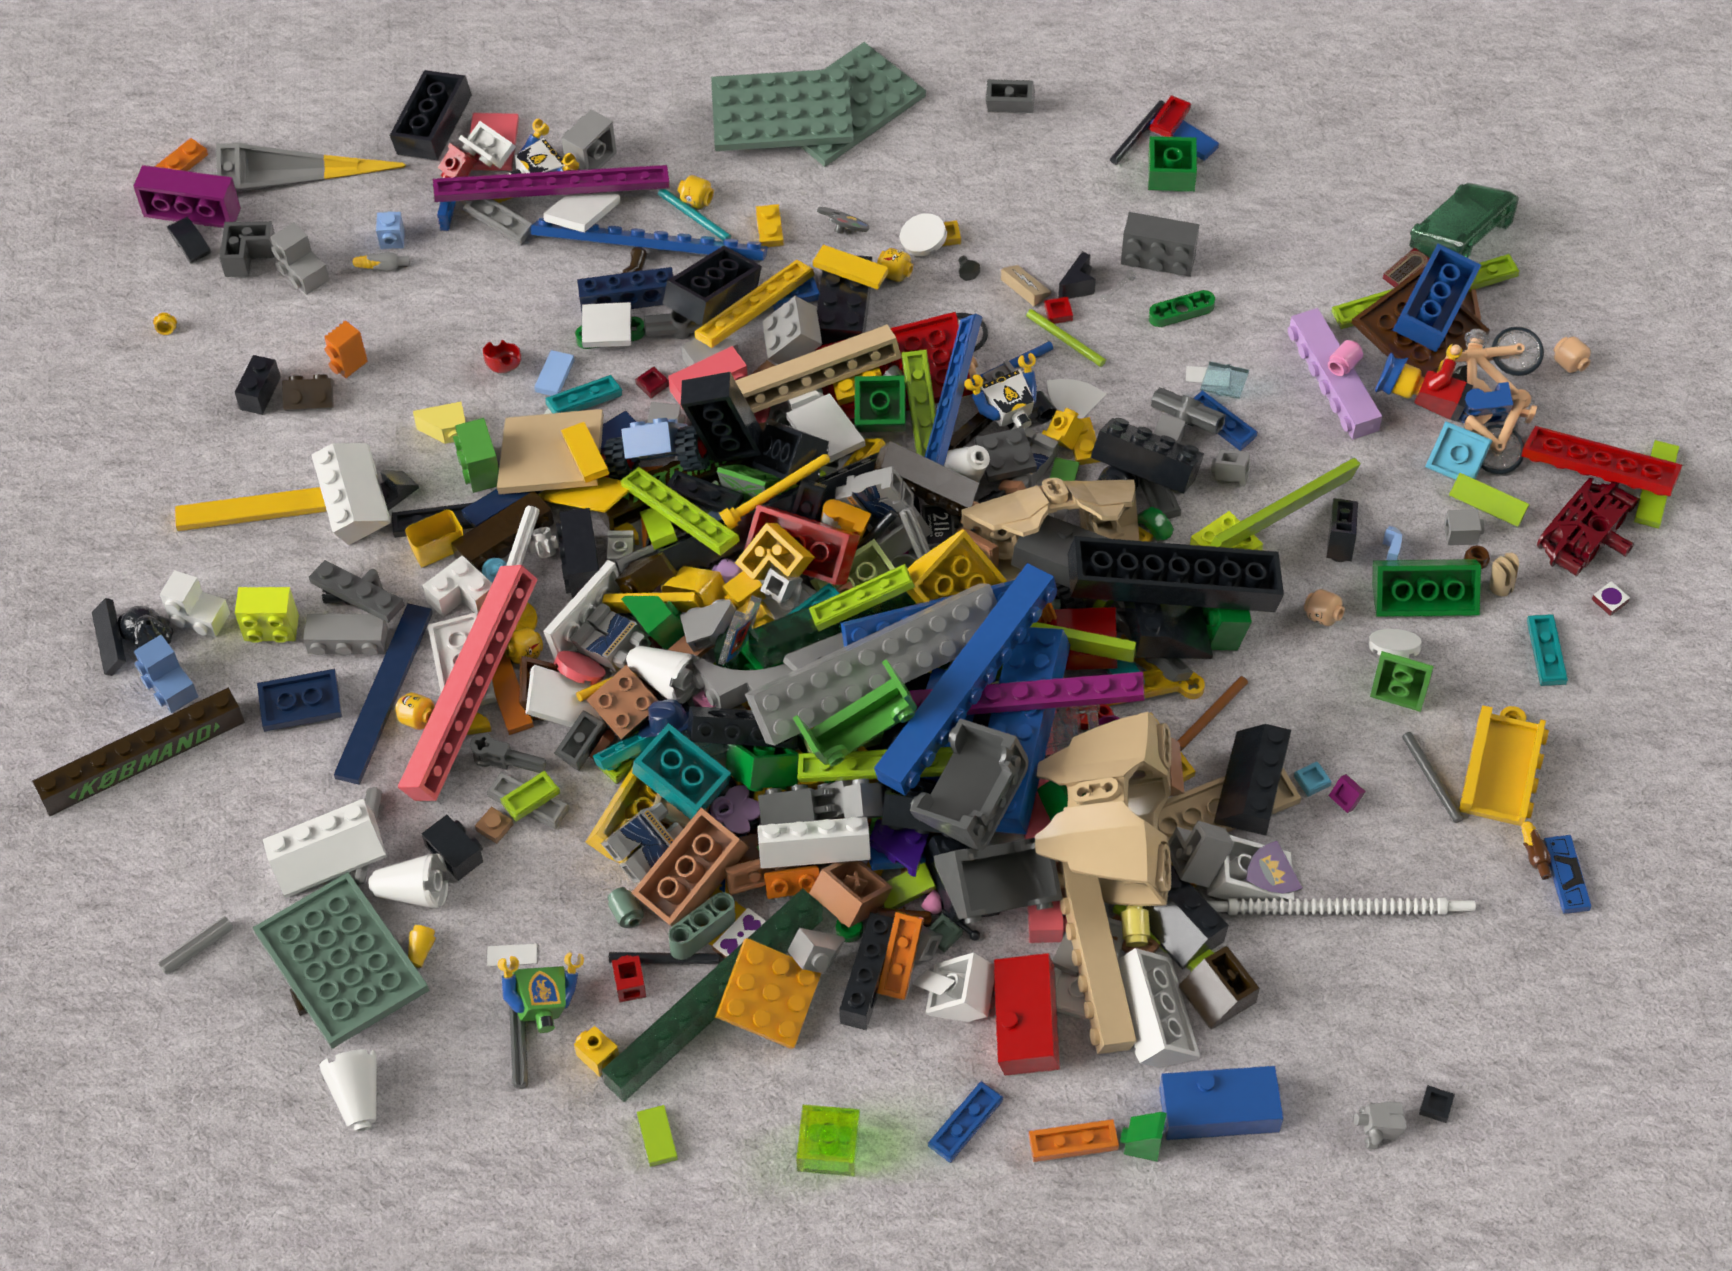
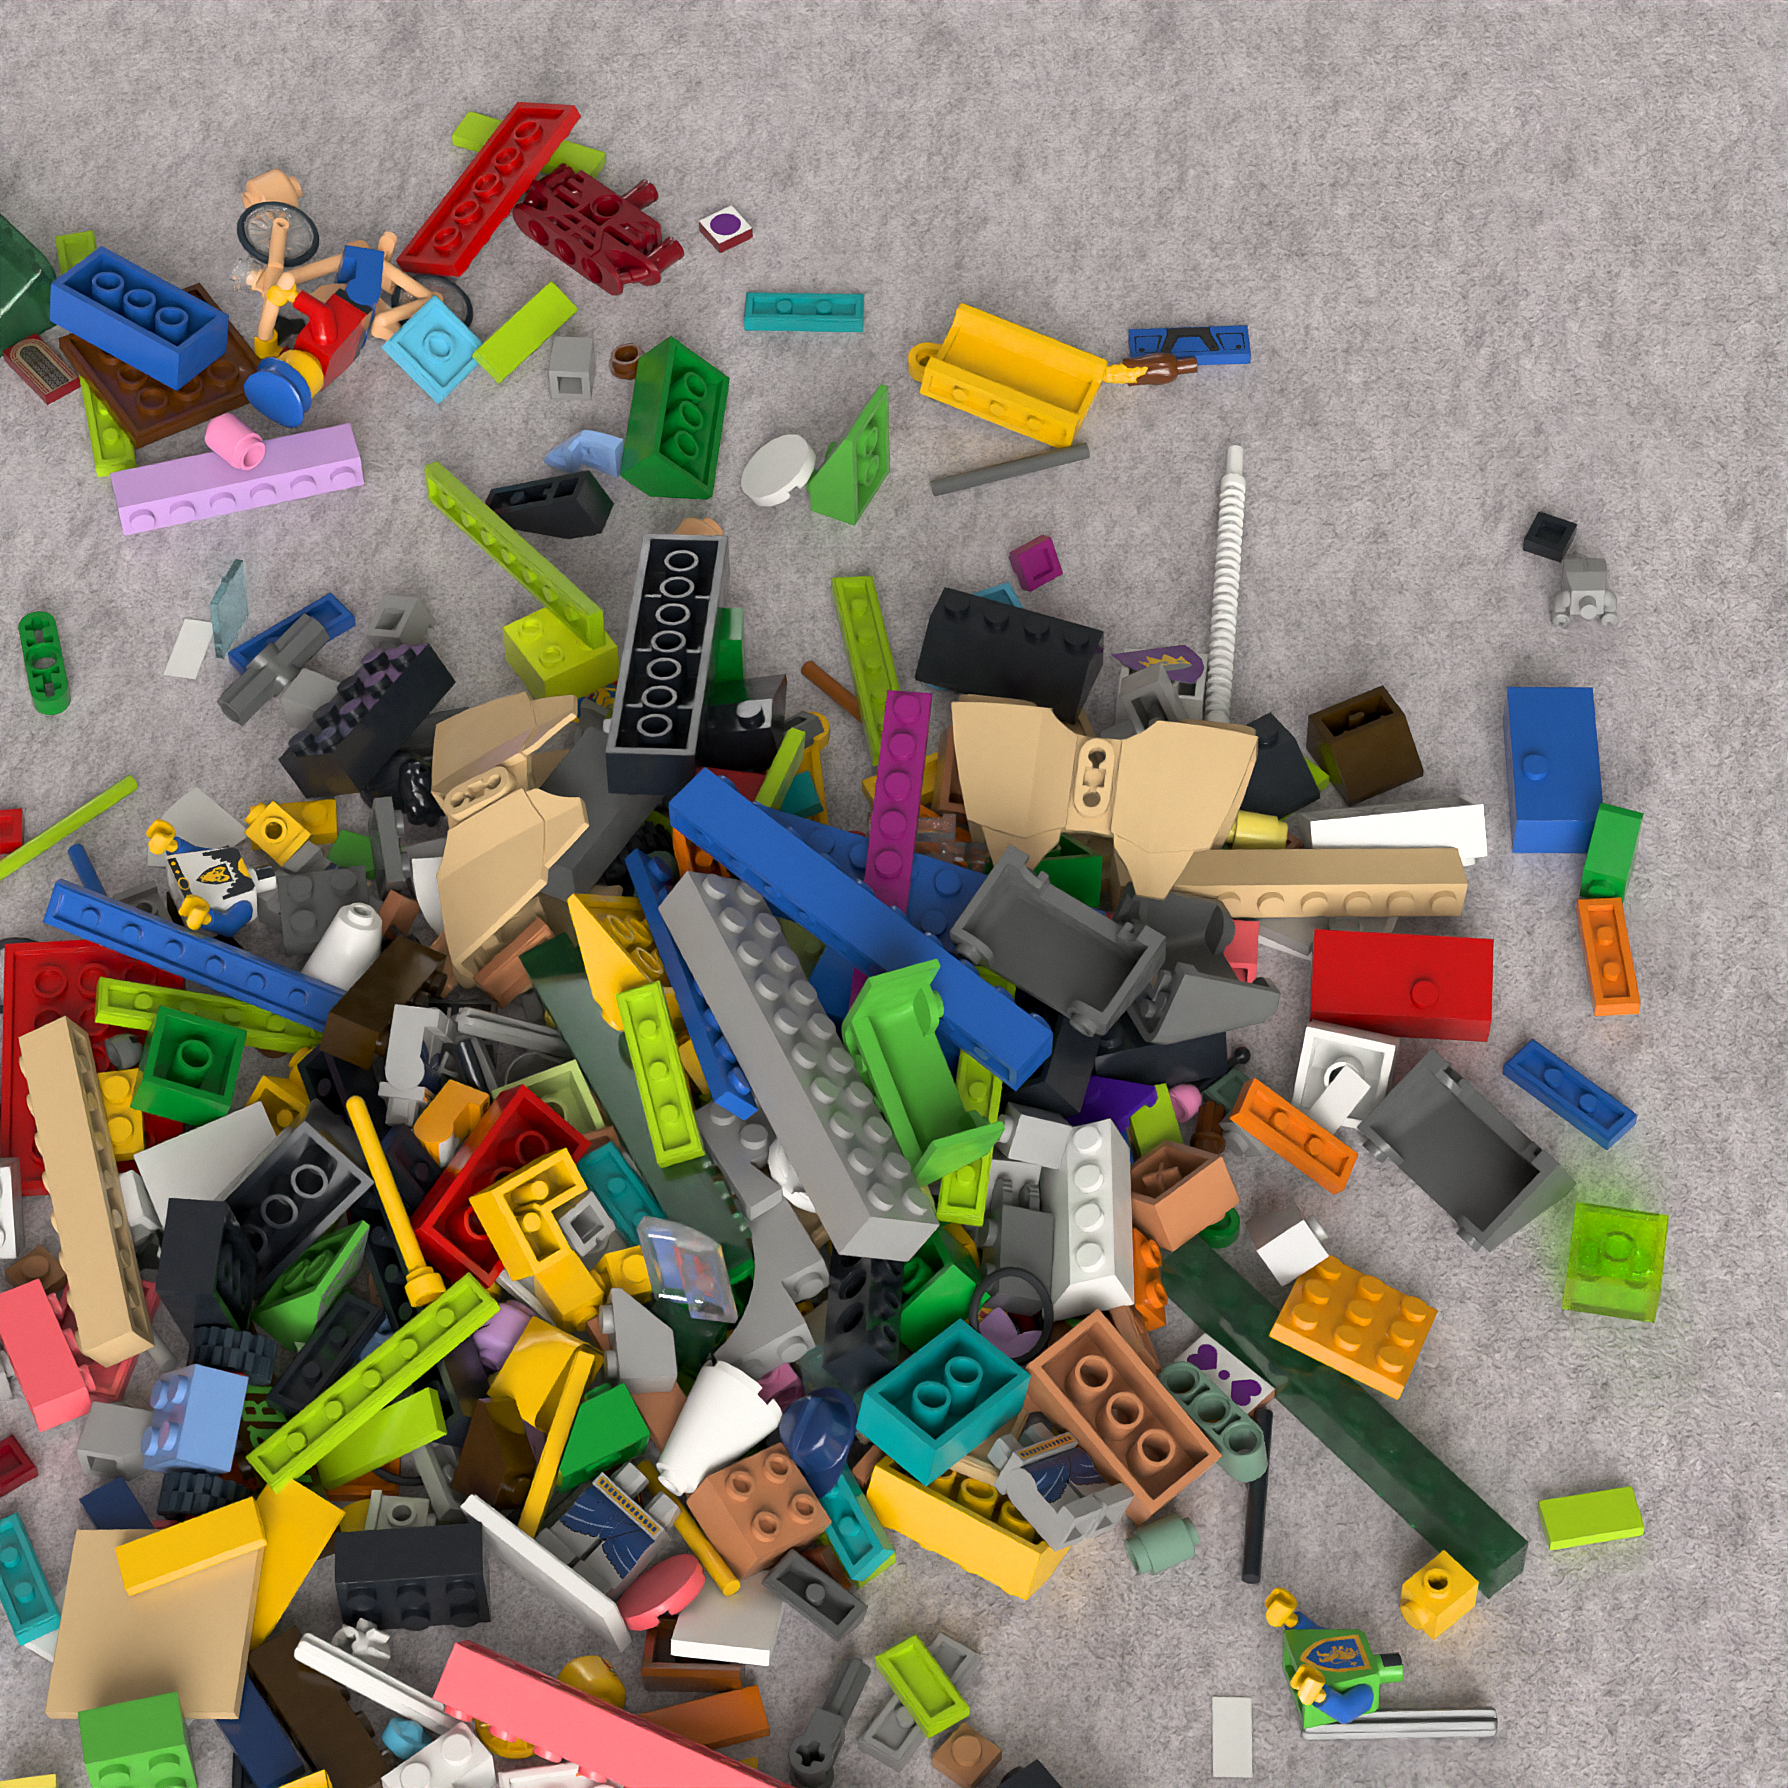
camera: 85 degrees left, 5 degrees down
red brick [612,955,647,1002] -> none
black brick [839,912,894,1031] -> none
tan arm [1489,553,1519,596] -> none
none -> dark grey plate [368,797,410,902]
none -> lime tile [831,576,900,766]
none -> black tyre [968,1266,1054,1366]
none -> dark grey windscreen [1357,1048,1577,1252]

